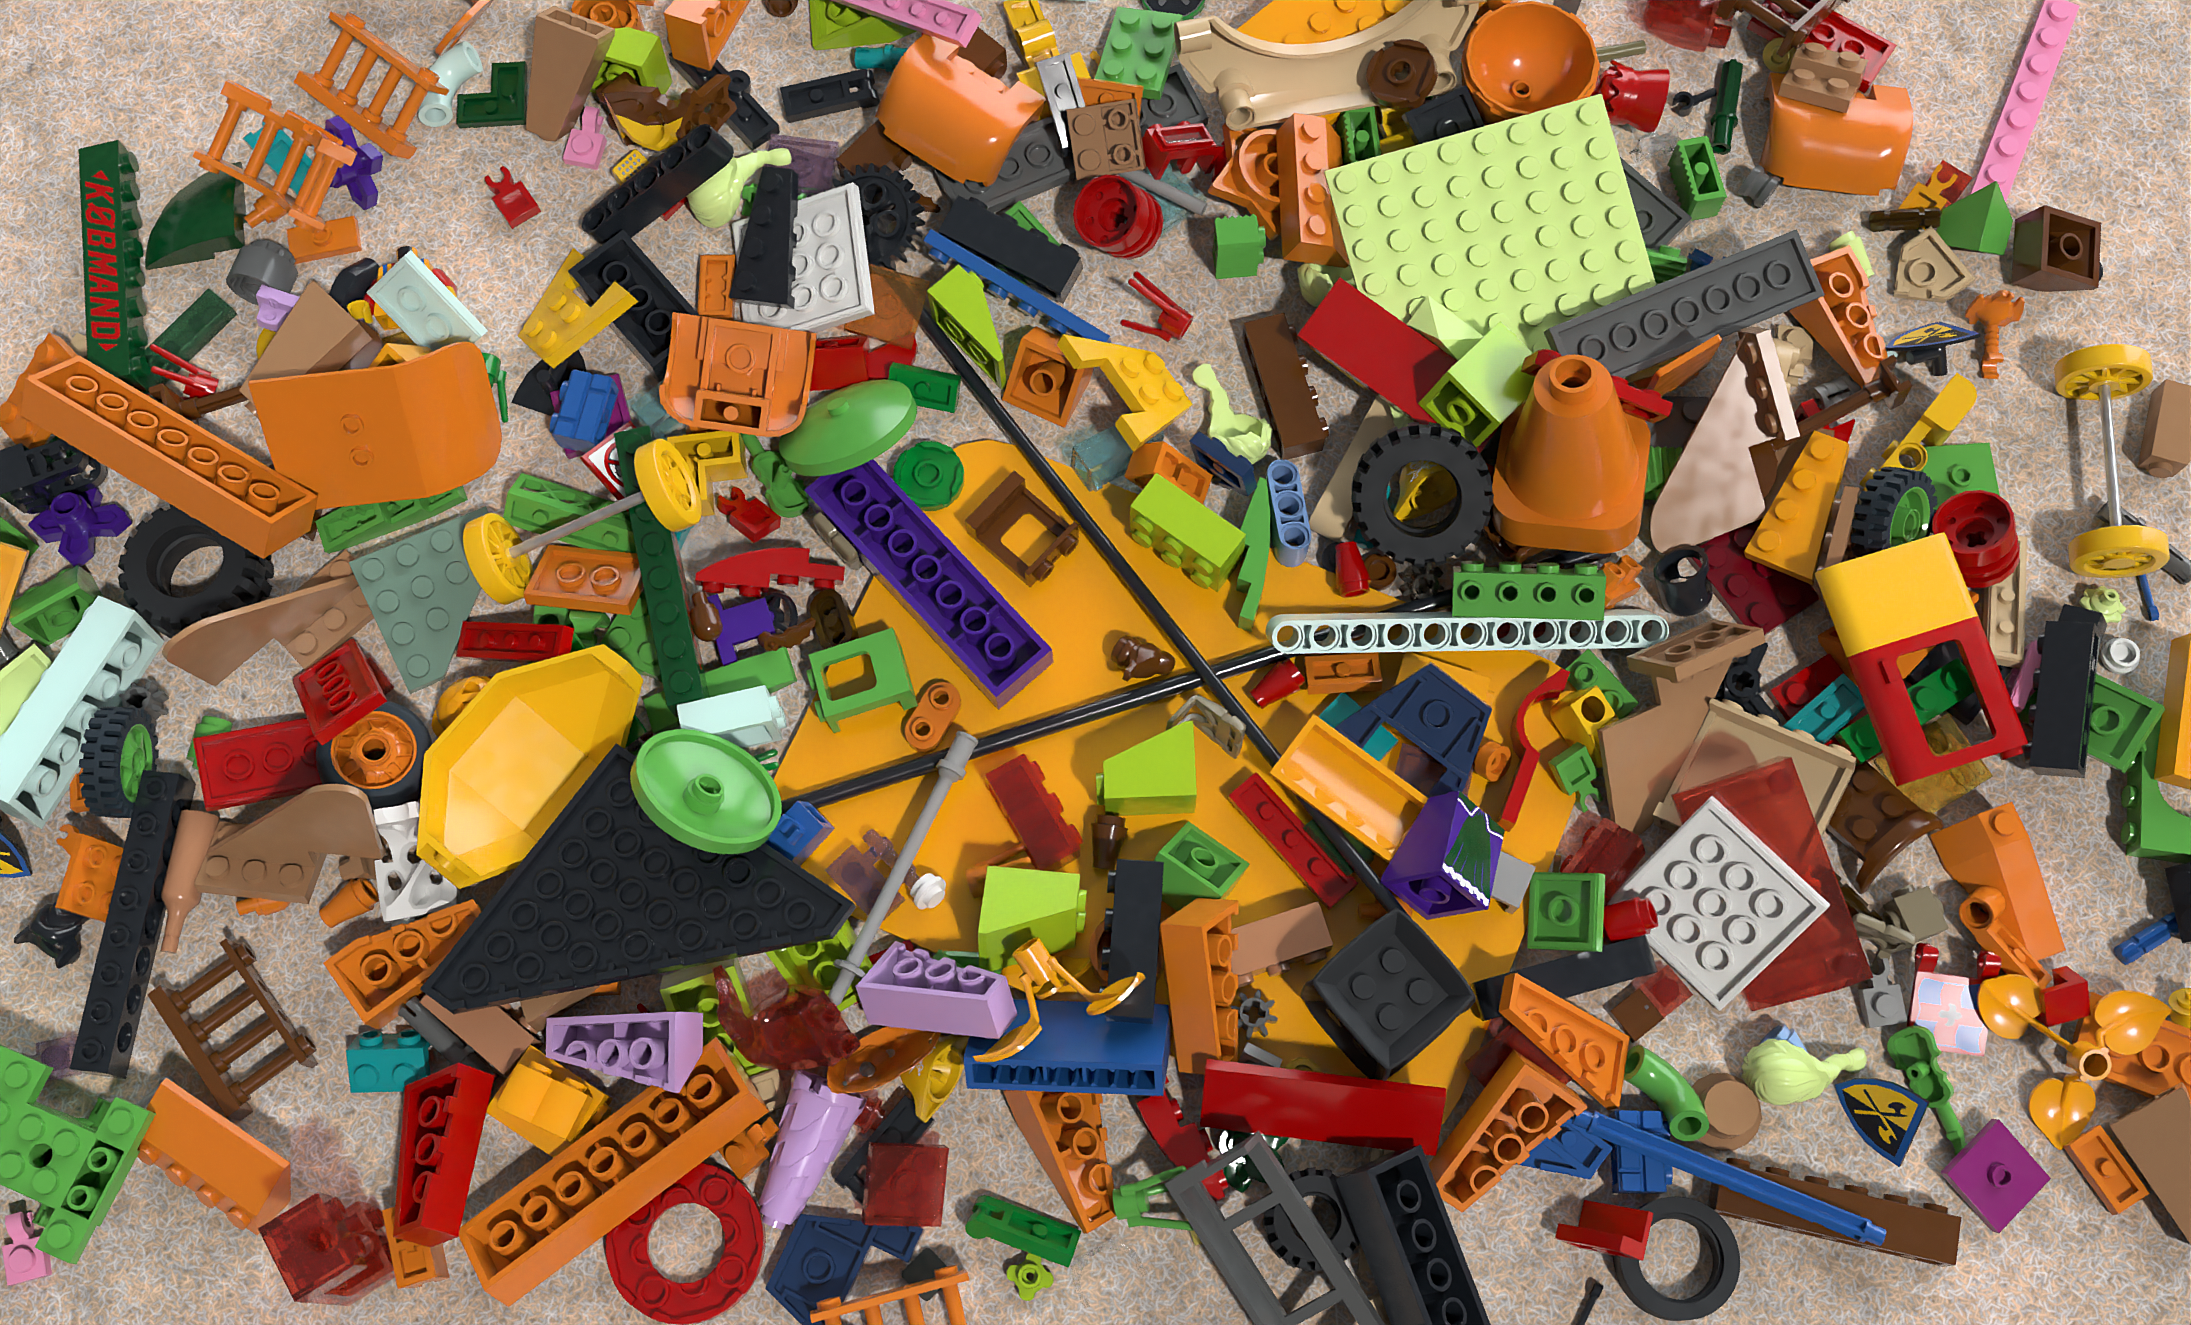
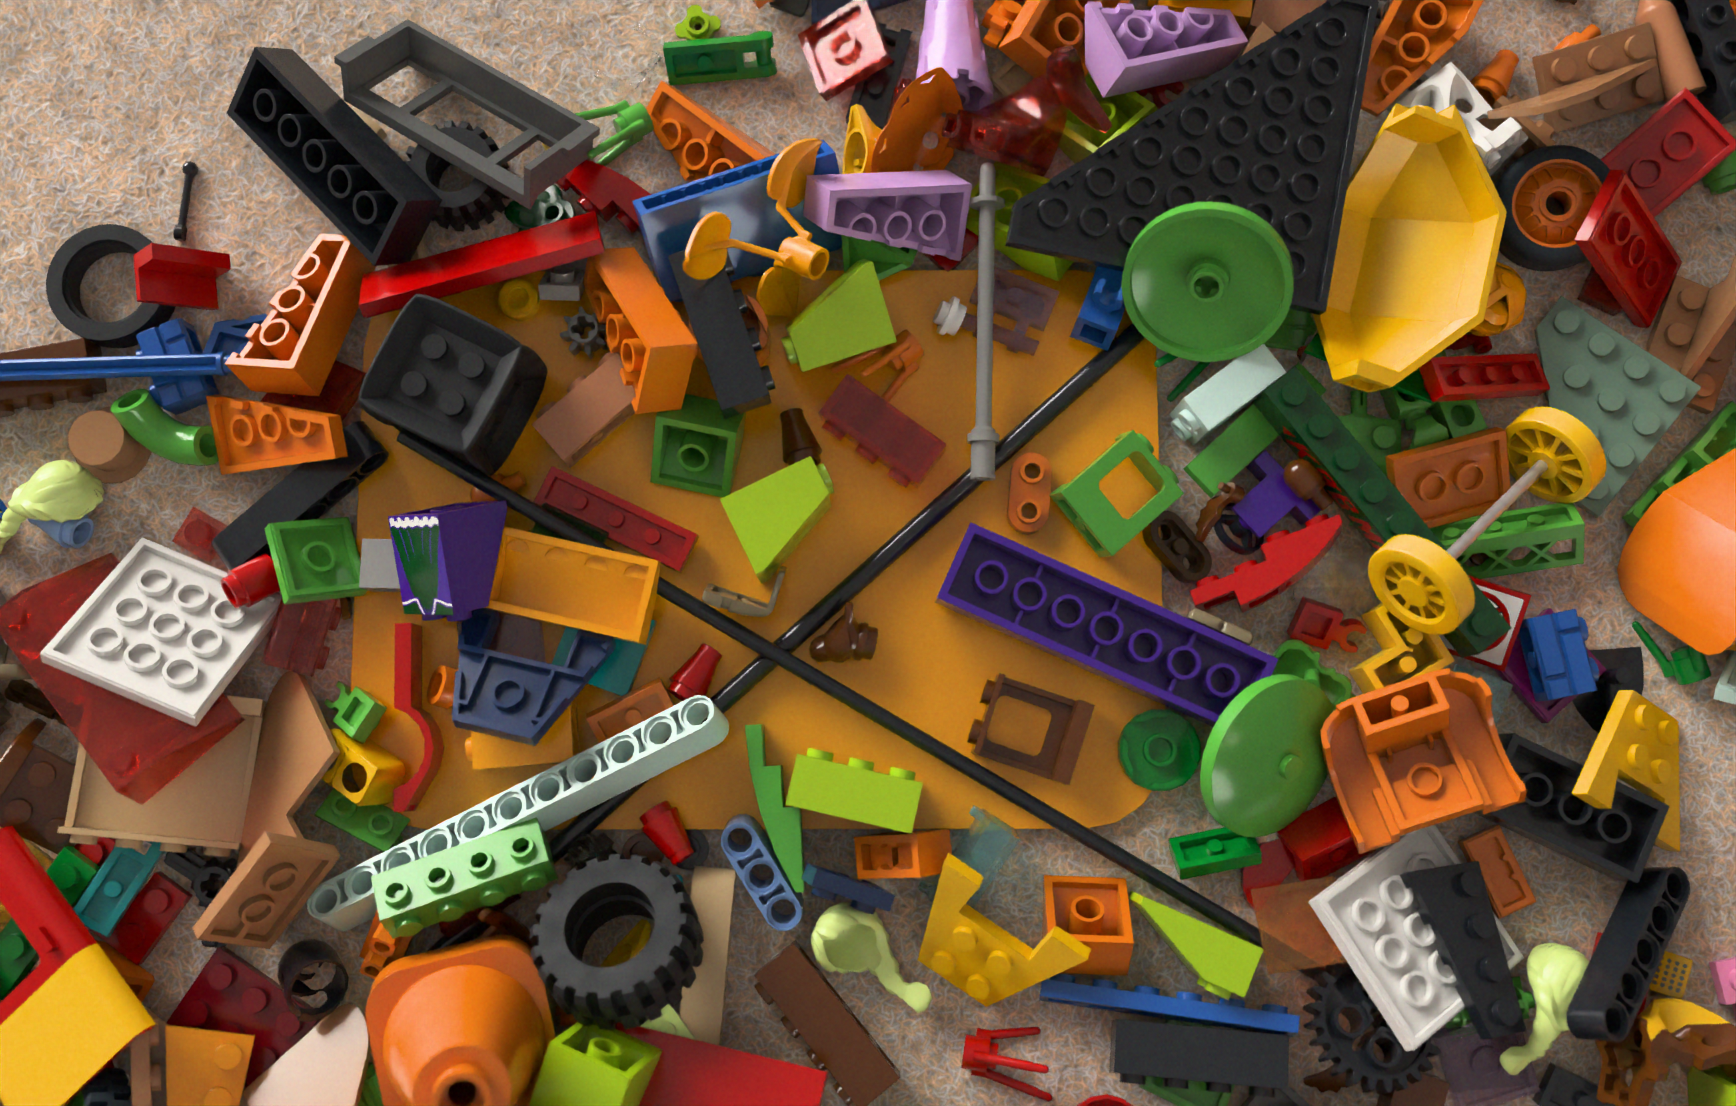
camera: 155 degrees right, 10 degrees up
reddish brown tile [1608,988,1664,1043] -> none

